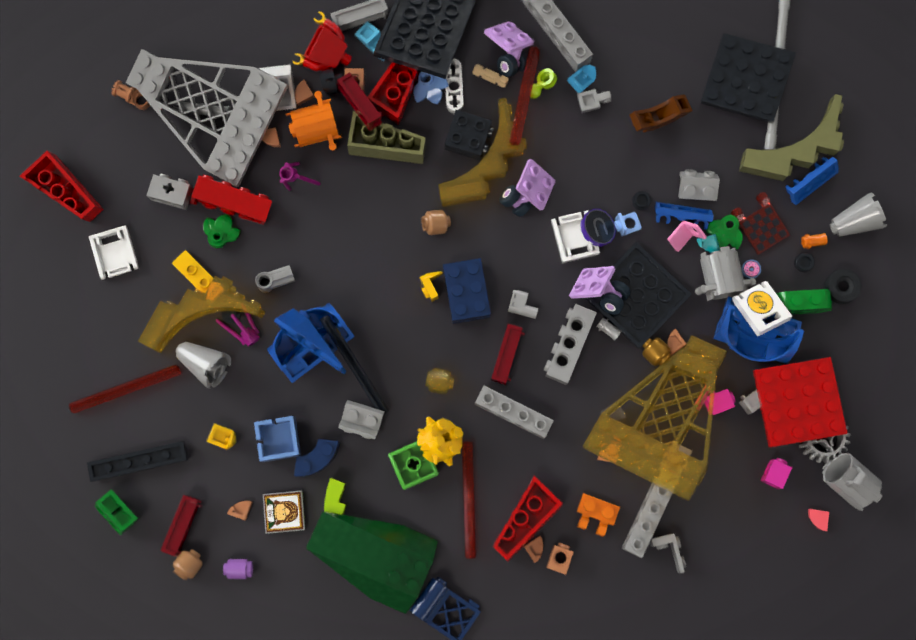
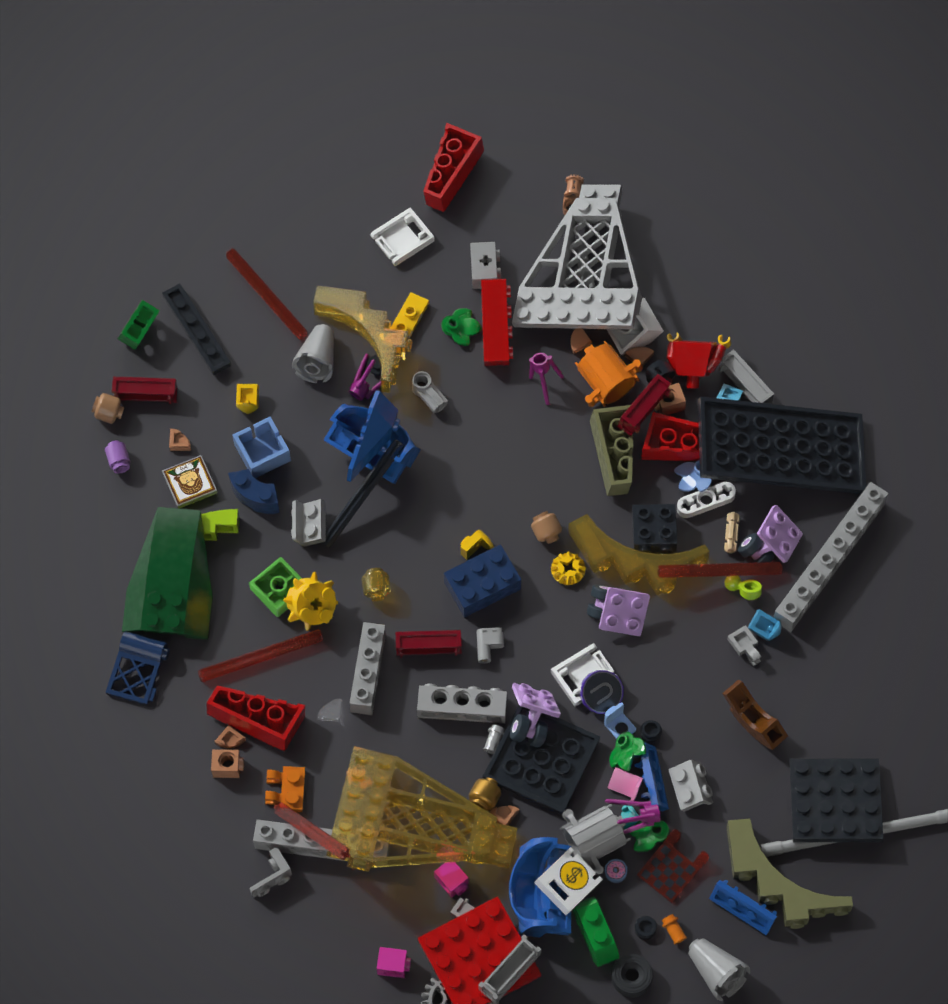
camera: 75 degrees right, 15 degrees down
none -> clear red axle [274,802,351,860]
none -> clear tile [317,699,342,722]
none -> light grey container [478,935,541,1004]
none -> yellow gear [551,551,586,585]
none -> magenta plant [605,799,660,834]
none -> green plate [609,732,646,771]

